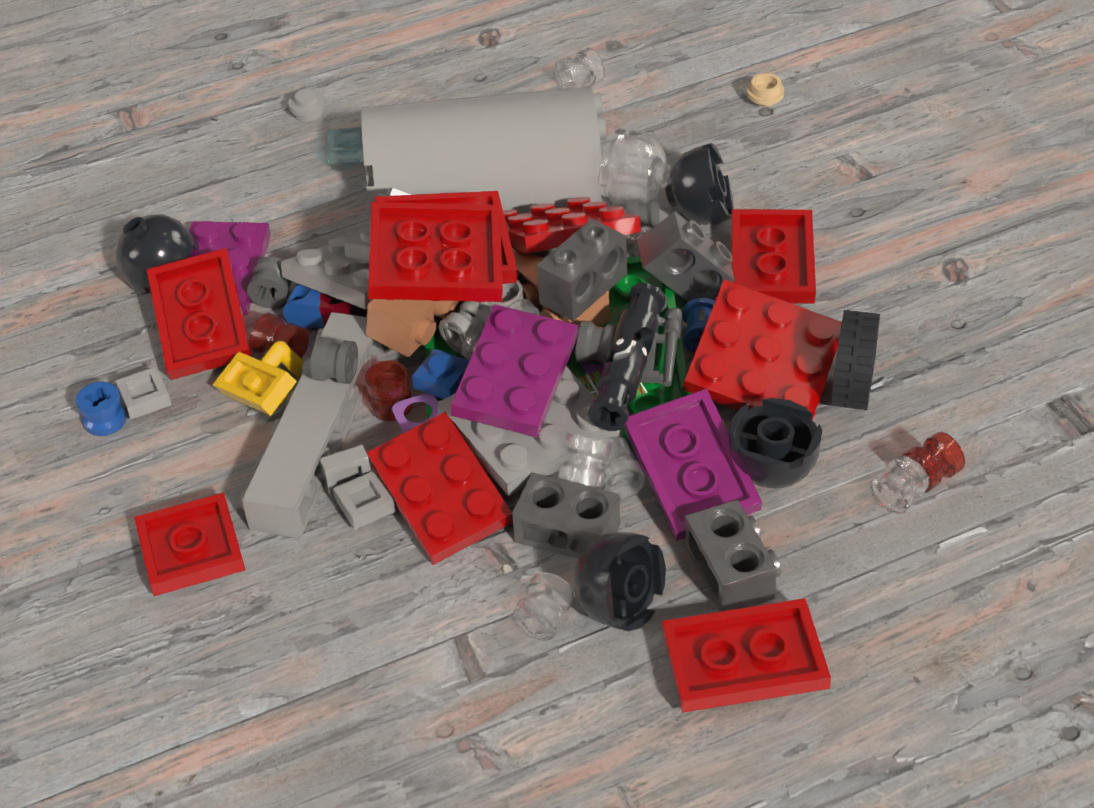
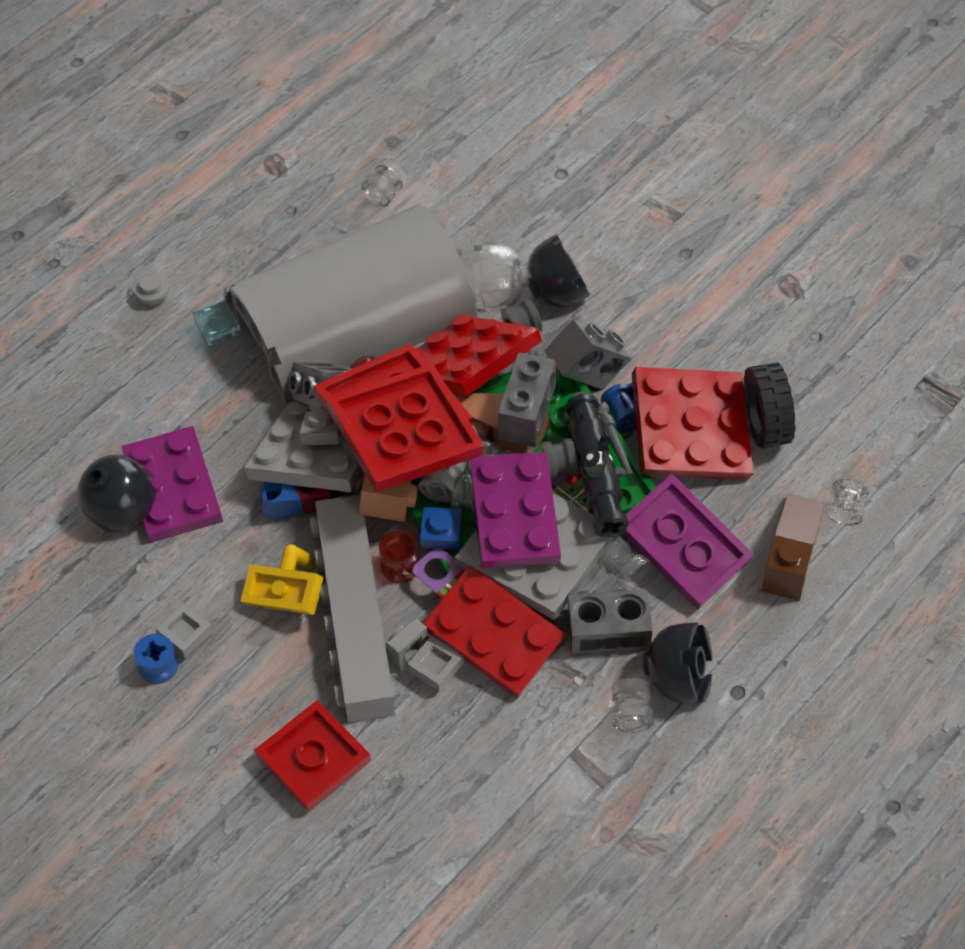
camera: 25 degrees left, 10 degrees up
red plate [146,248,253,380] -> none
dark grey wheel [247,257,292,308] -> none
clear red wheel [250,313,309,359] -> none
dark grey wheel [311,337,358,384] -> none
clear wheel [558,433,612,488] -> none
red plate [662,598,831,713] -> none
flat silver brick [685,500,781,612] -> none
black cylinder [729,398,822,489] -> none
red plate [731,209,816,304] -> none
tan plate [747,73,784,107] -> none
clear red wheel [899,432,965,493] -> none
none -> reddish brown slope [762,493,825,601]

